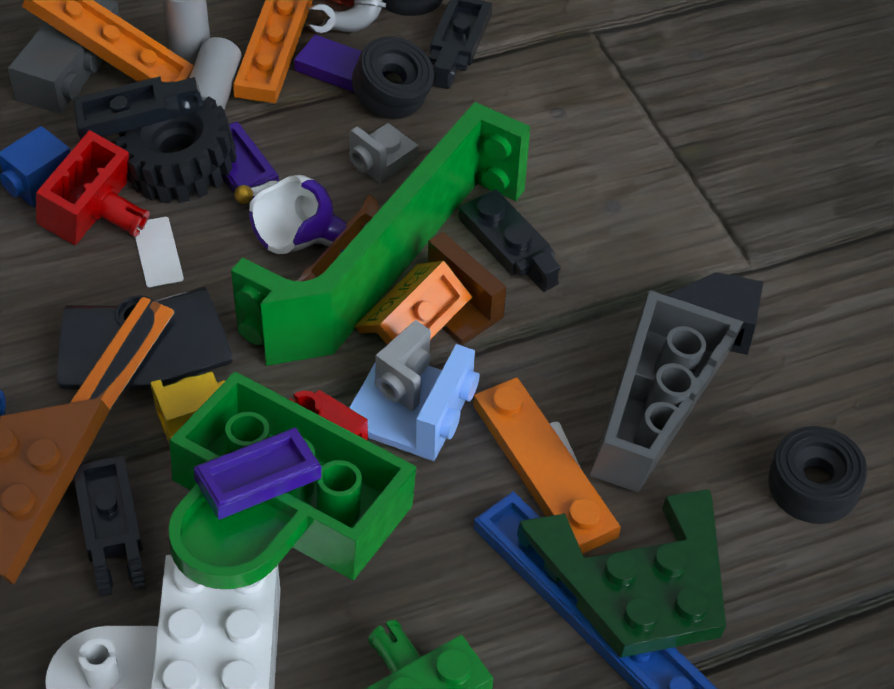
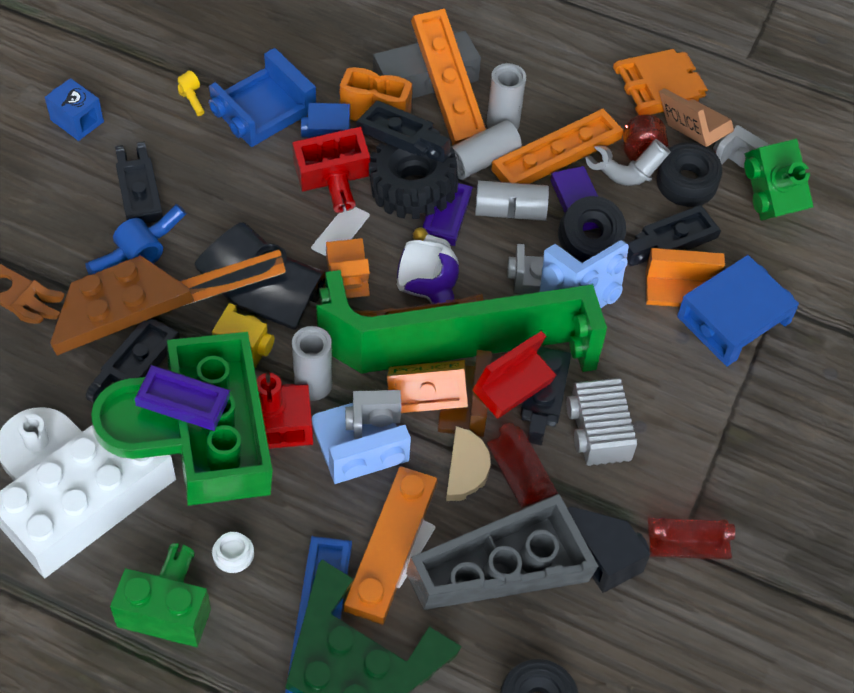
camera: 45 degrees right, 5 degrees up
none -> white plate [212,532,254,573]
none -> light grey pin [292,326,332,401]
none -> orange brick [326,238,370,299]
none -> orange brick [340,67,412,121]
none -> tan tile [446,426,491,501]
none -> red panel [473,331,556,419]
none -> light grey pin [475,180,549,221]
none -> clear red hinge [487,423,557,508]
none -> light blue bracket [540,240,629,308]
none -> light grey brick [566,378,637,466]
none -> orange panel [646,248,725,307]
none -> clear red hinge [648,517,735,559]
none -> blue panel [677,255,799,367]

